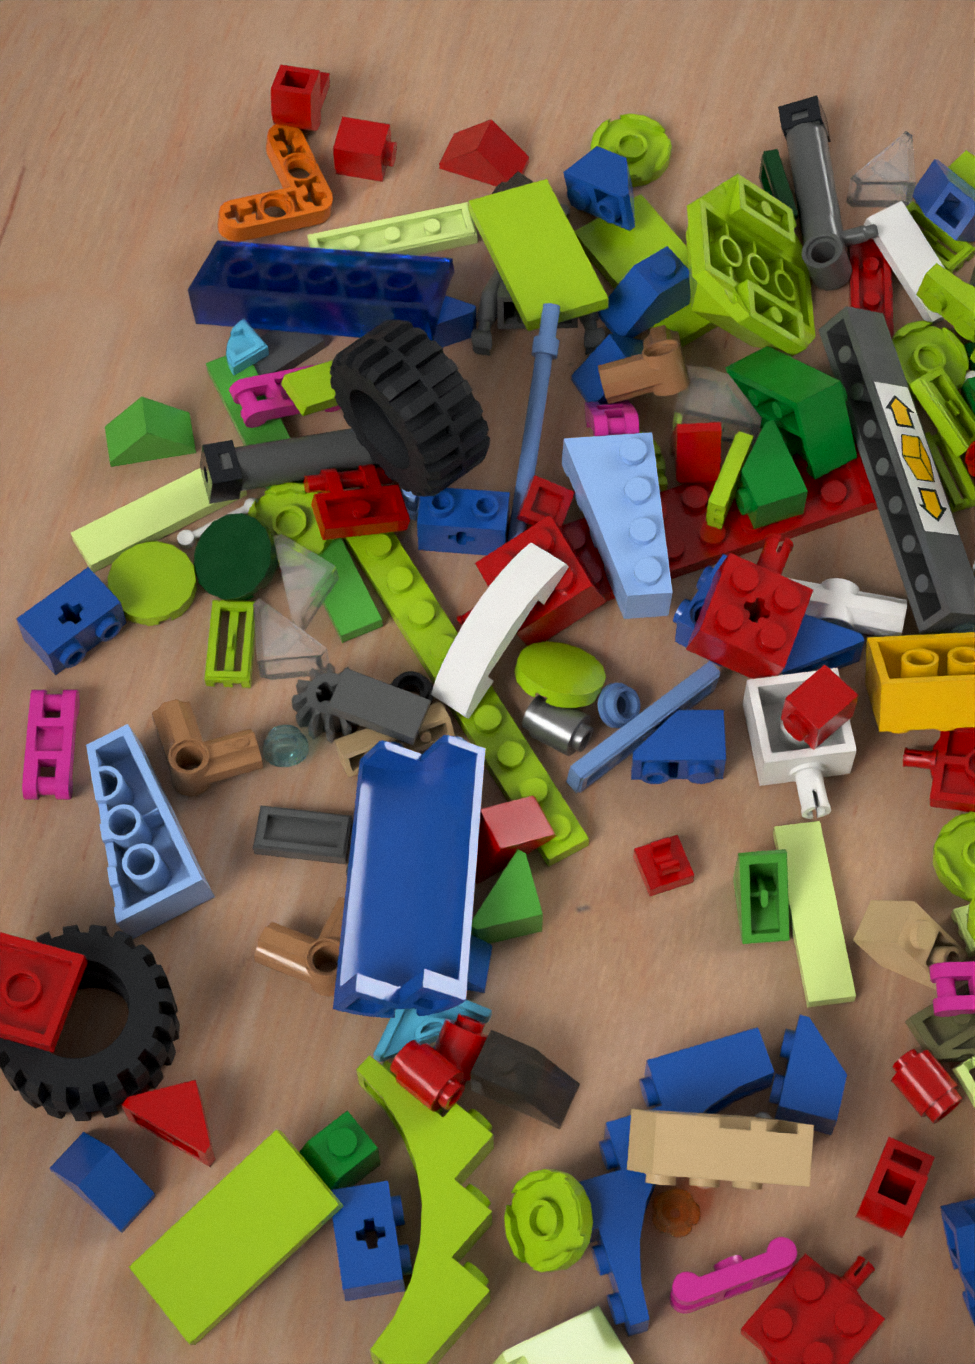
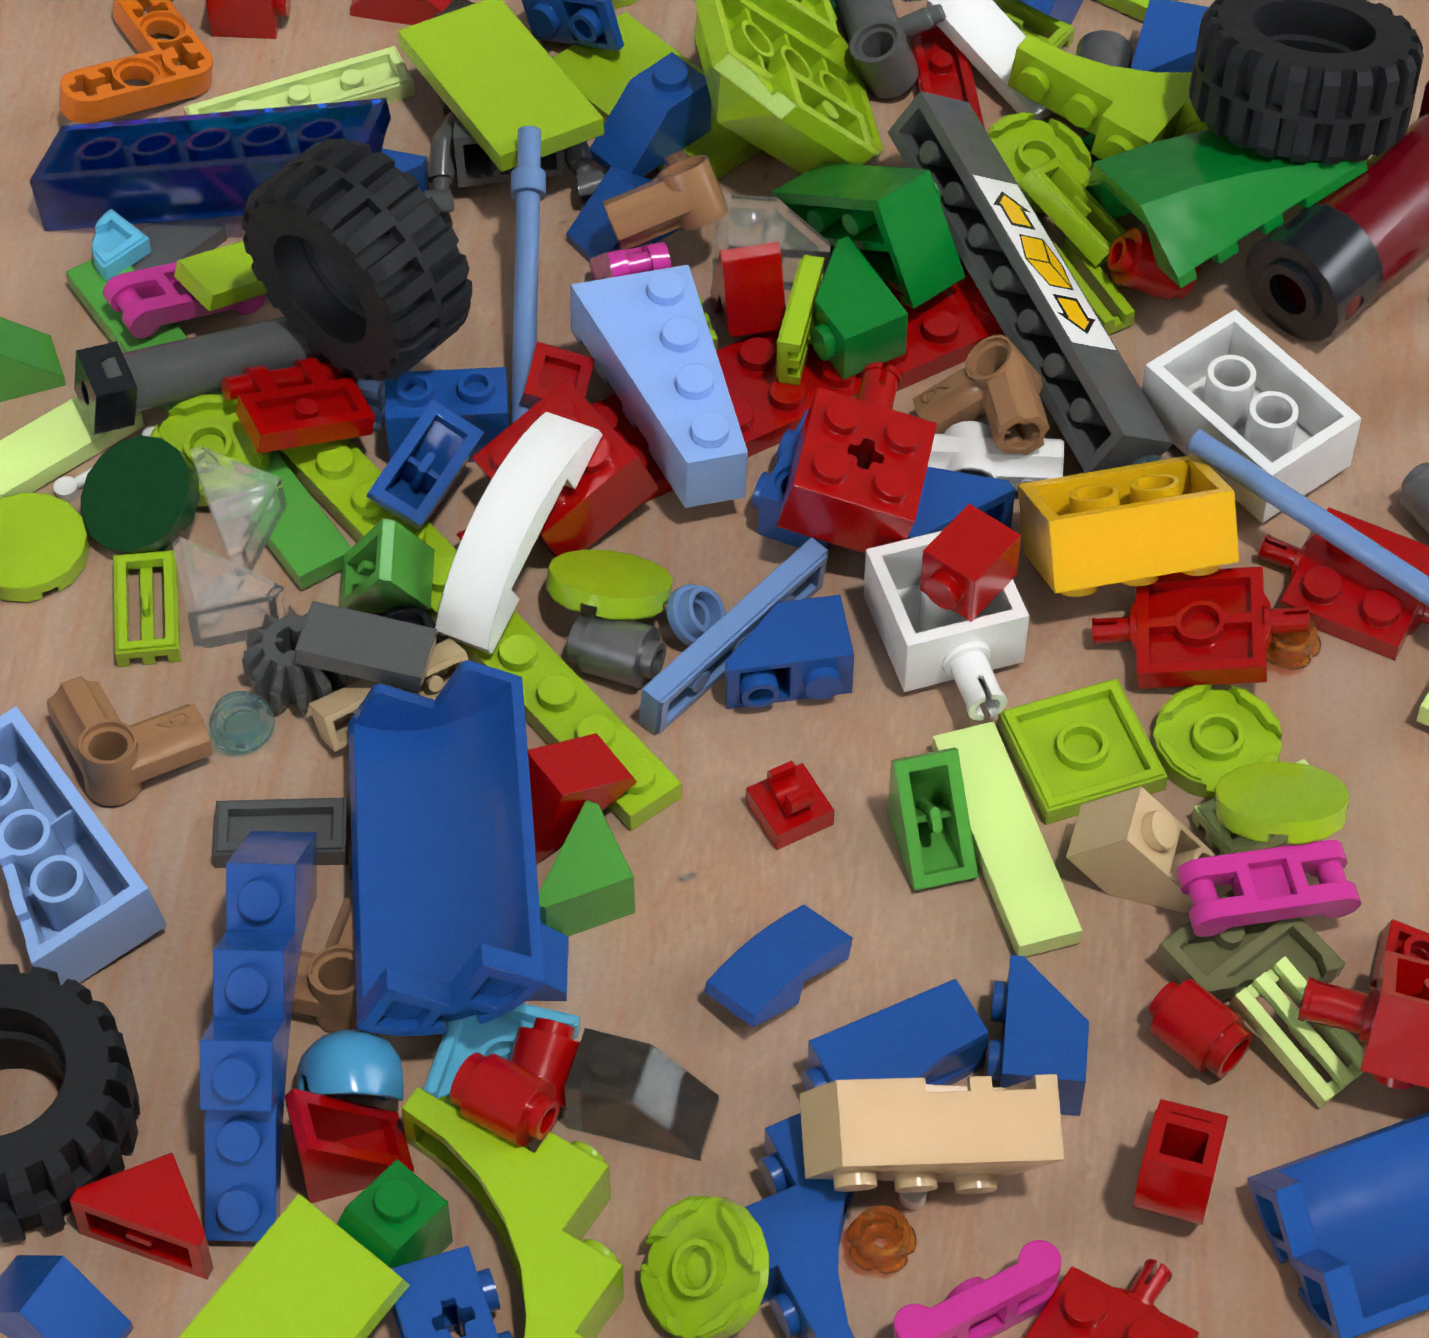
camera: 10 degrees left, 10 degrees down
none -> blue arch [200,831,317,1242]
none -> red slope [284,1088,415,1203]
none -> dark azure hair [297,1029,404,1101]
none -> bright green slope [340,519,435,614]
none -> blue slope [366,399,484,530]
none -> blue slope [704,905,853,1027]
none -> medium nougat piece [912,335,1050,455]
none -> lime tile [997,678,1168,825]

